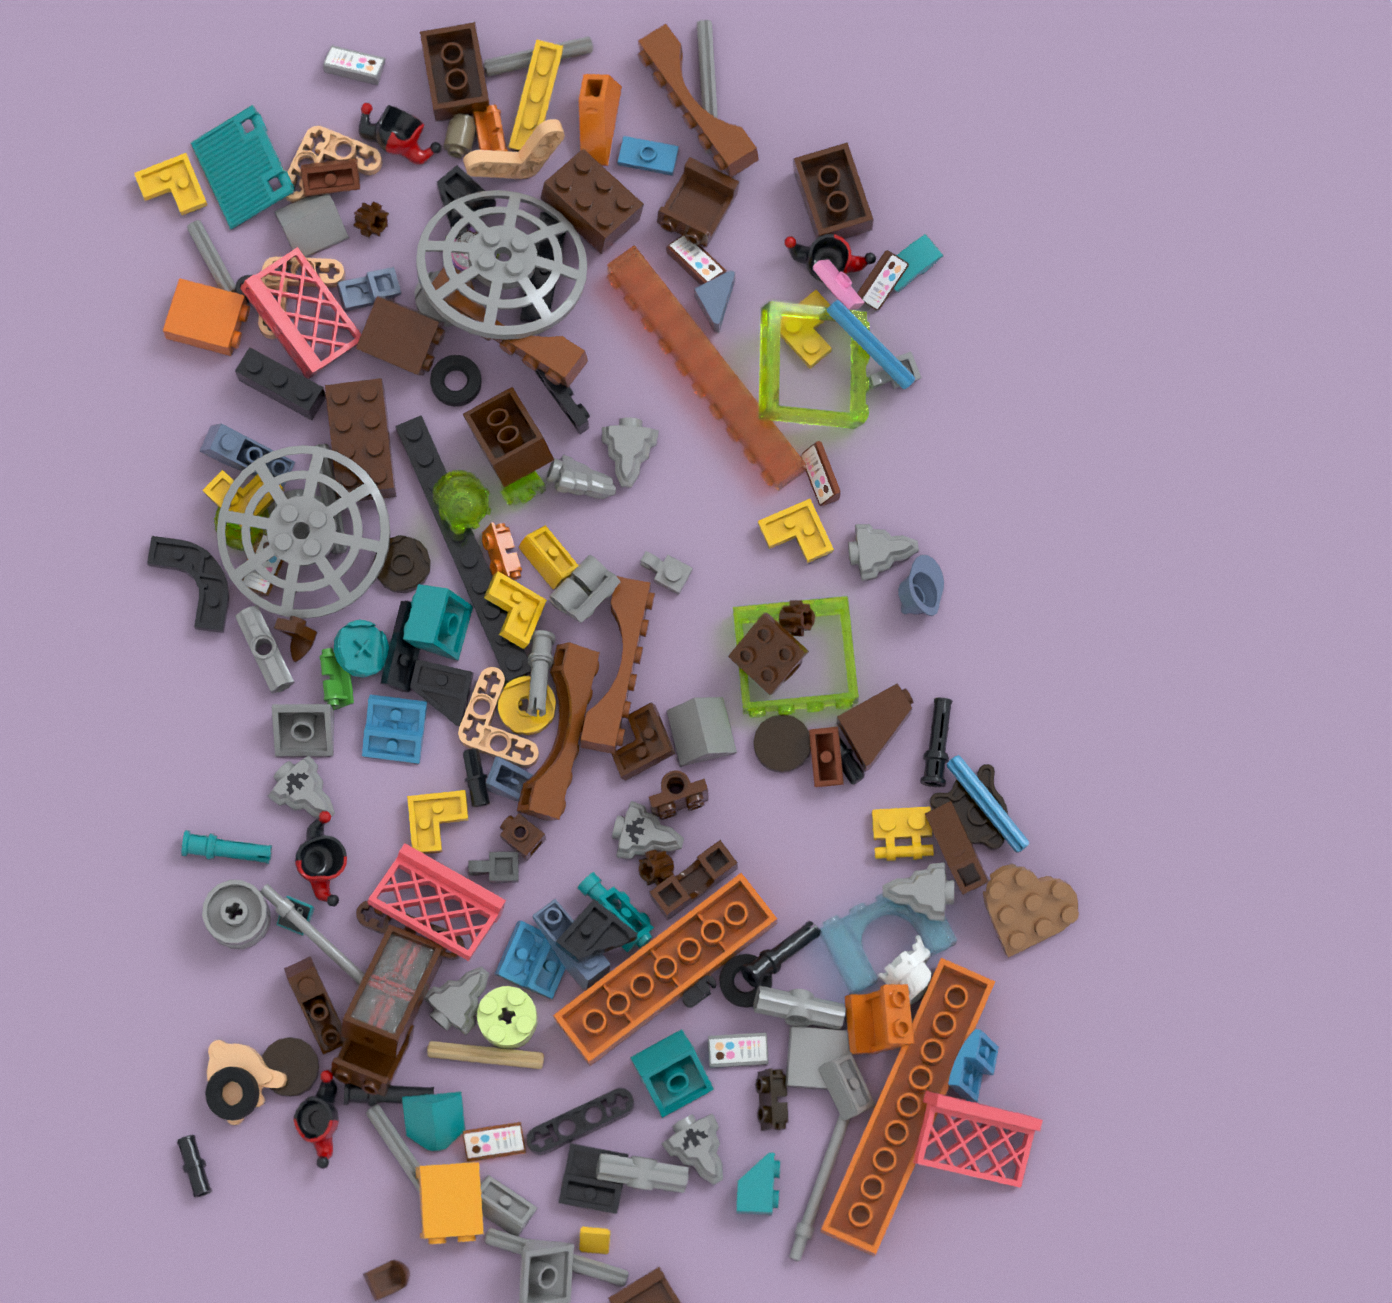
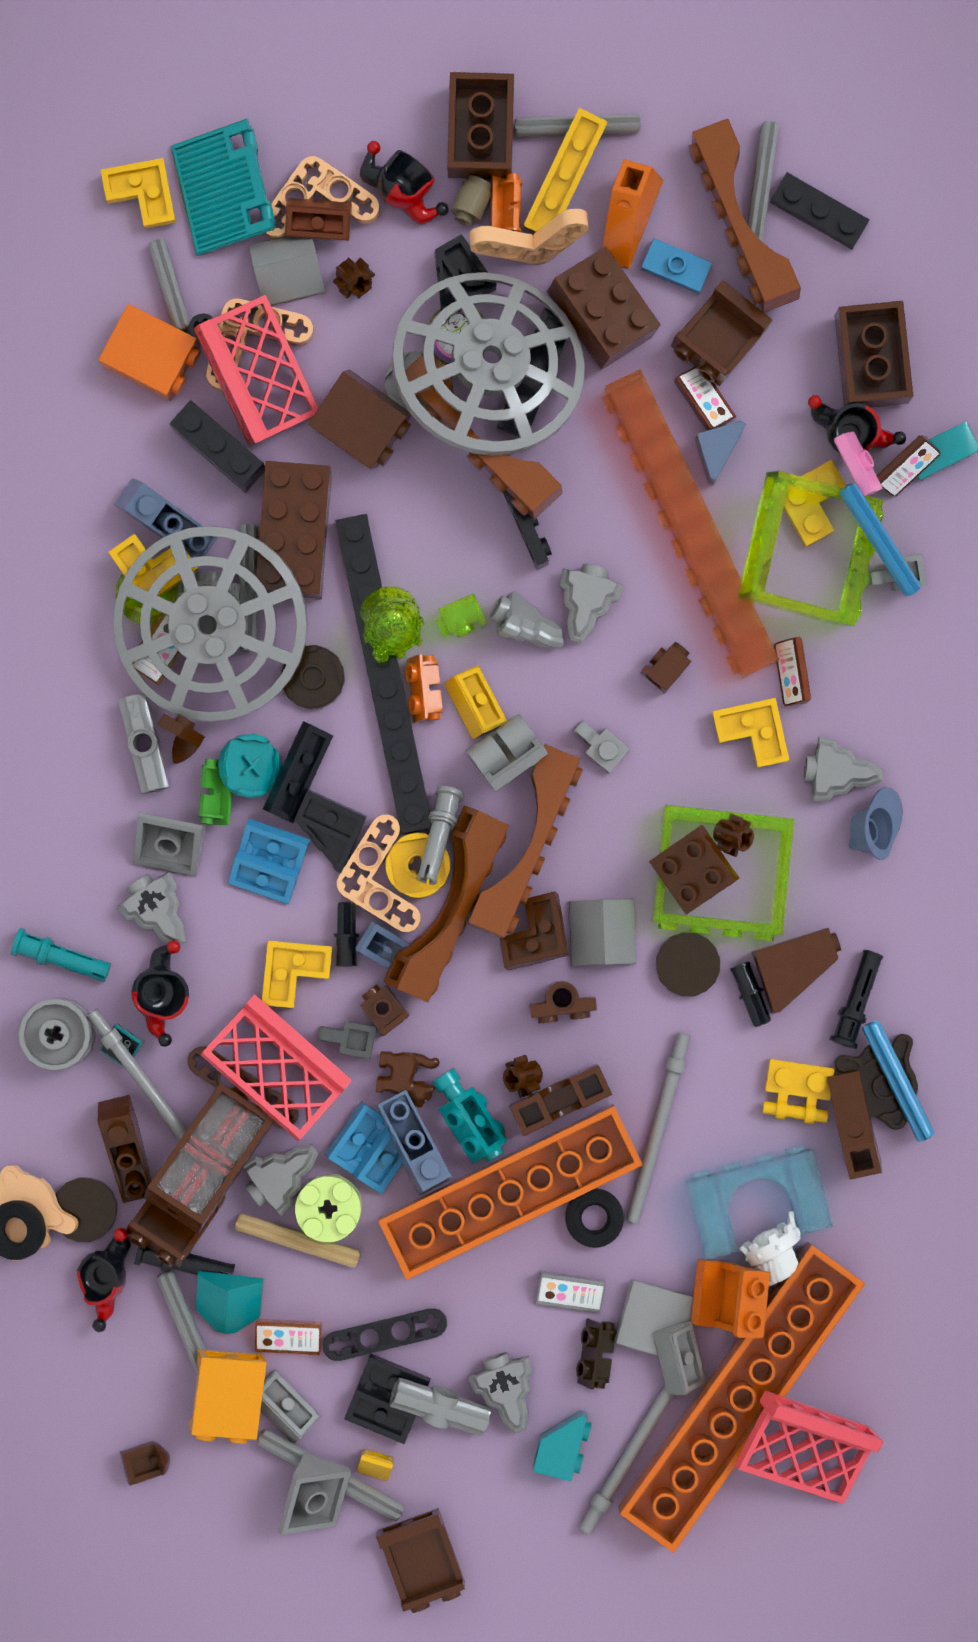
camera: 10 degrees right, 10 degrees up
black plate [147,536,229,633] -> none
slope [323,45,386,85] -> none
sand blue slope [337,267,402,312] -> none
teal slope [403,584,473,661] -> none
black tyre [430,355,482,407] -> none
reddish brown brick [463,386,554,488] -> none
yellow plate [484,571,547,649] -> none
black wing [556,899,638,964] -> none
light grey rock [612,801,684,859] -> none
teal slope [630,1029,714,1118] -> none
black piece [683,975,716,1007] -> none
black pin [741,921,820,988] -> none
light grey piece [753,986,846,1030] -> none
copper slope [809,727,844,787] -> none
light grey rock [883,863,954,922] -> none
dark azure slope [948,1029,999,1103] -> none
medium nougat plate [983,864,1079,958] -> none
none -> reddish brown animal [376,1051,440,1108]
none -> light grey bar [626,1032,691,1224]
none -> reddish brown brick [640,641,692,694]
none -> black plate [770,172,870,250]

